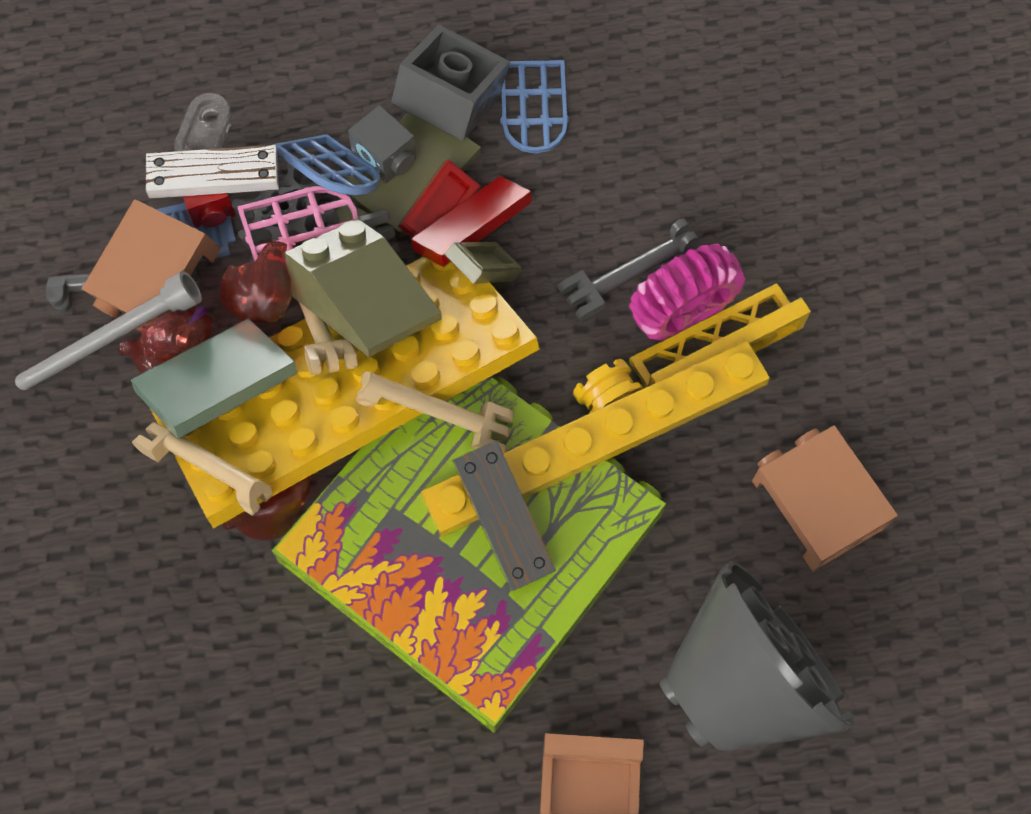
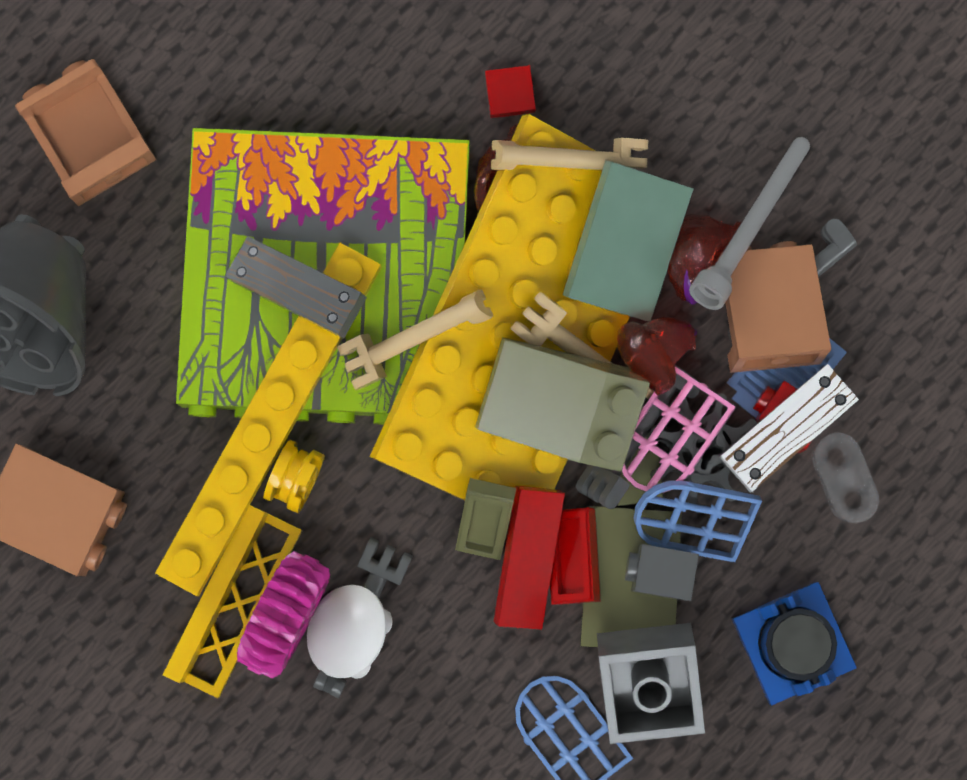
camera: 145 degrees right, 15 degrees up
none -> white dish [307,585,392,679]
none -> red tile [485,65,536,118]
none -> piece [732,582,857,706]

